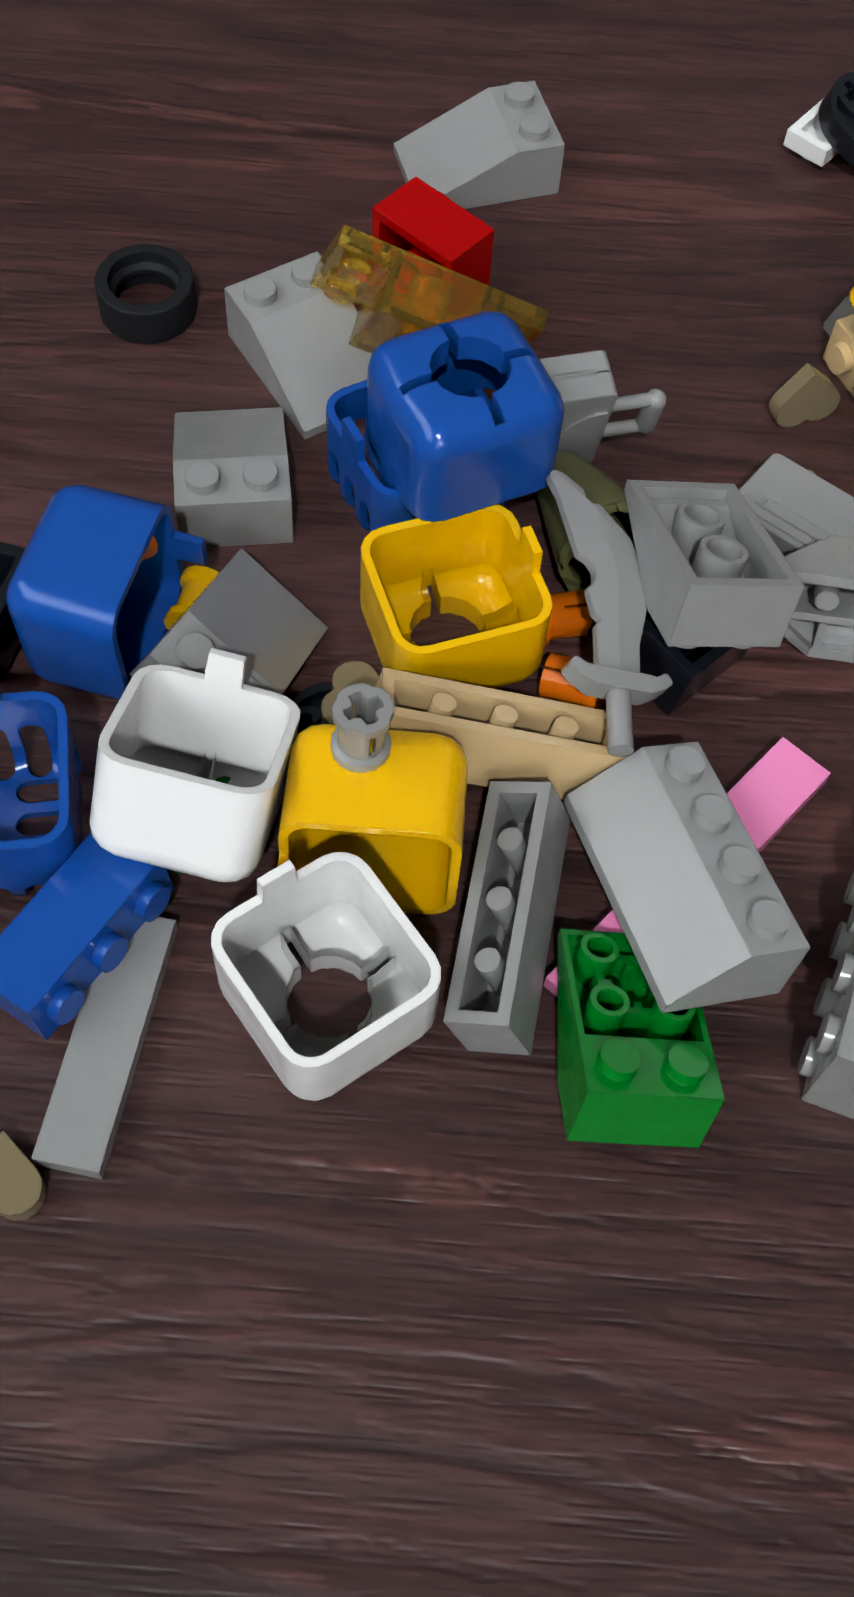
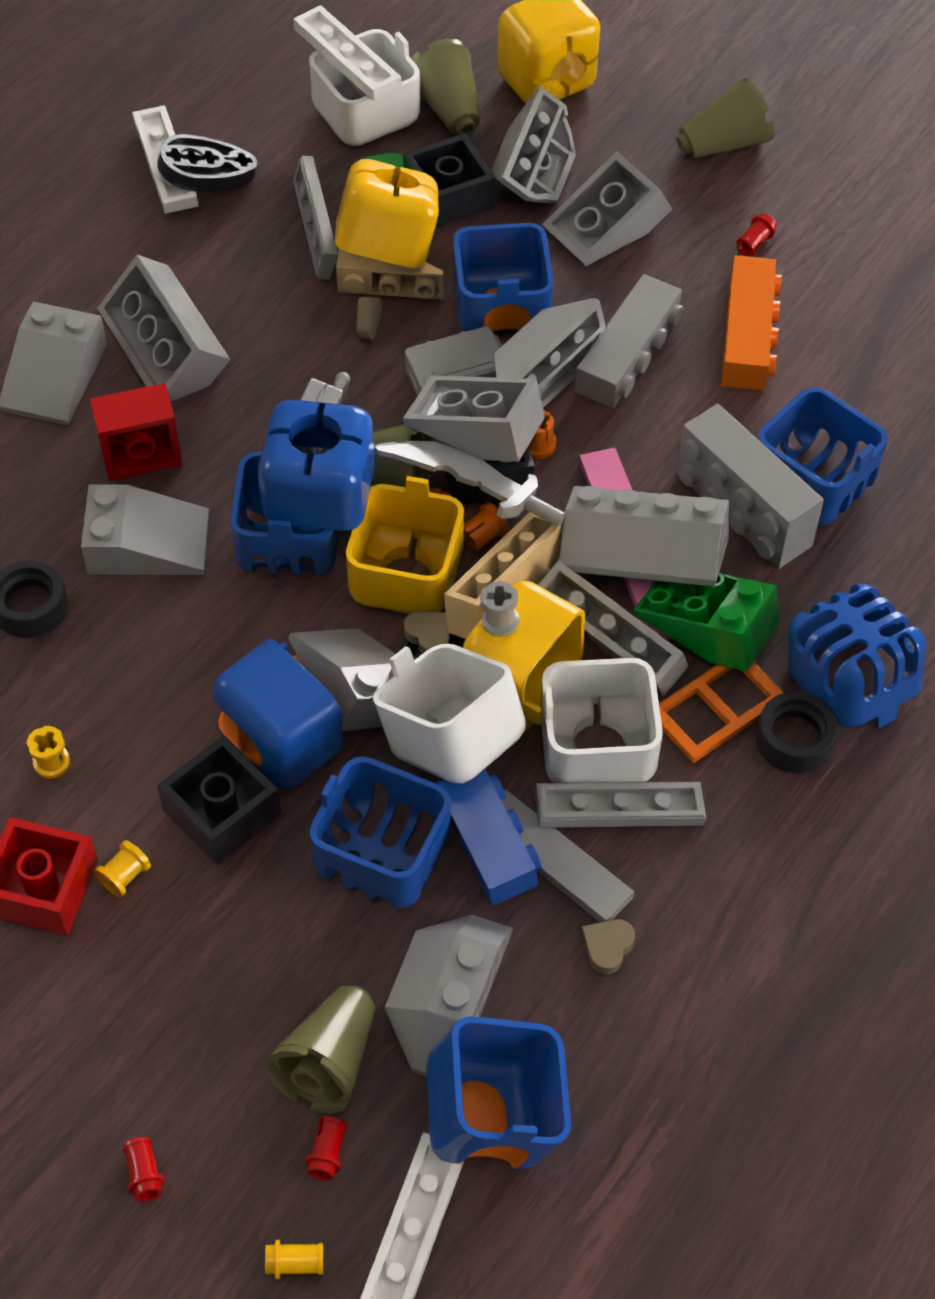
camera: 55 degrees left, 5 degrees down
light grey slope [173,407,294,548] -> none
clear yellow brick [310,225,548,354] -> none
none -> light grey slope [97,255,230,402]
none -> orange bush [528,410,557,460]
none -> light grey tile [534,782,706,828]
none -> orange window [659,661,784,764]
none -> black tyre [756,691,837,773]
none -> blue piece [788,583,926,729]

